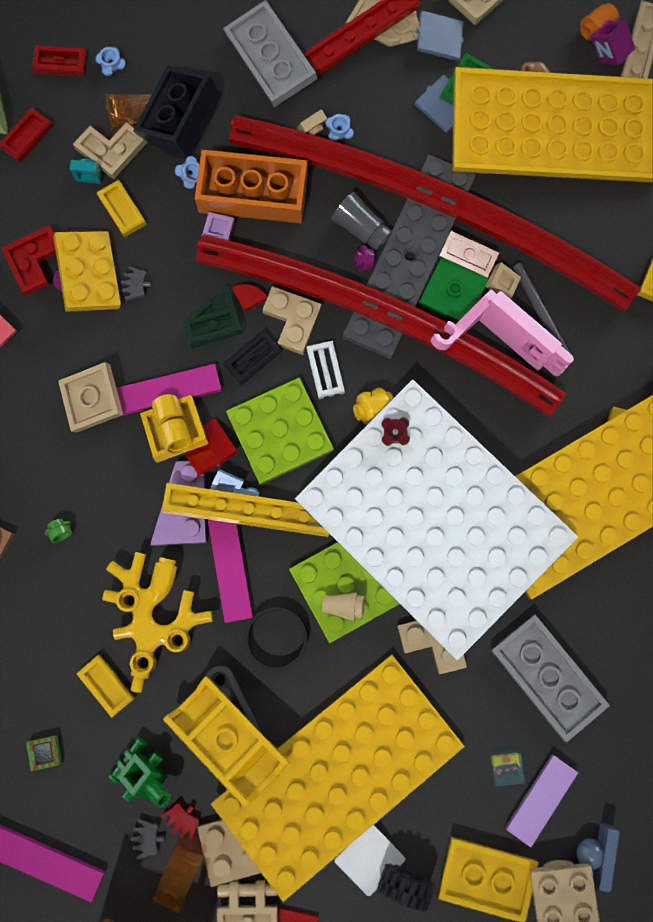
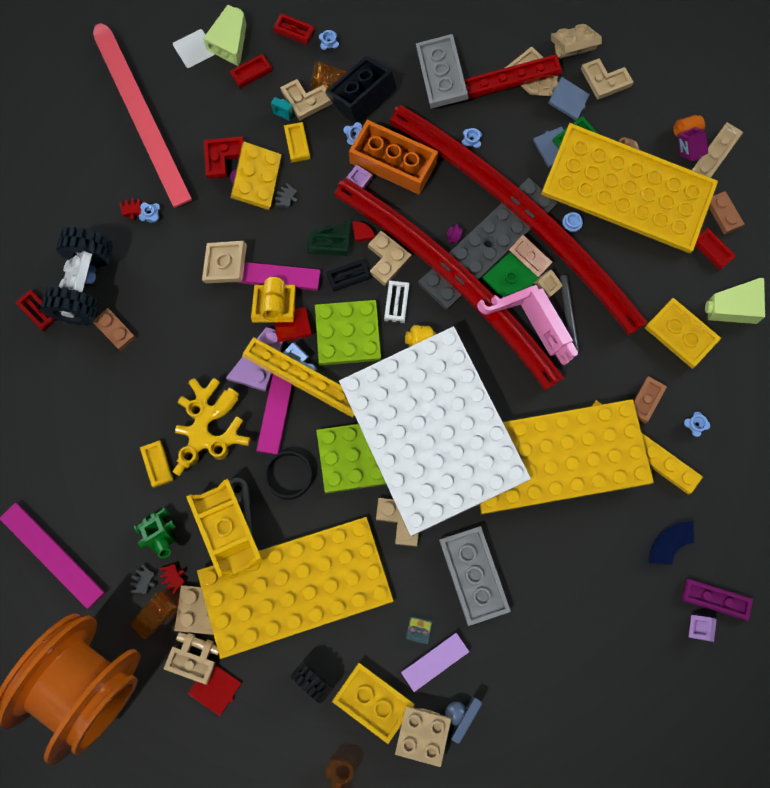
camera: 20 degrees right, 5 degrees down
tile [26,735,62,771] -> none
bright green plate [45,519,72,543] -> none
tan plate [296,109,327,136] -> none
tan cone [322,593,365,621] -> none
dark grey plant [331,191,392,251] -> none
white sticker [335,825,405,896] -> none
dark red plate [381,417,410,446] -> none
none -> light blue plate [562,212,583,232]

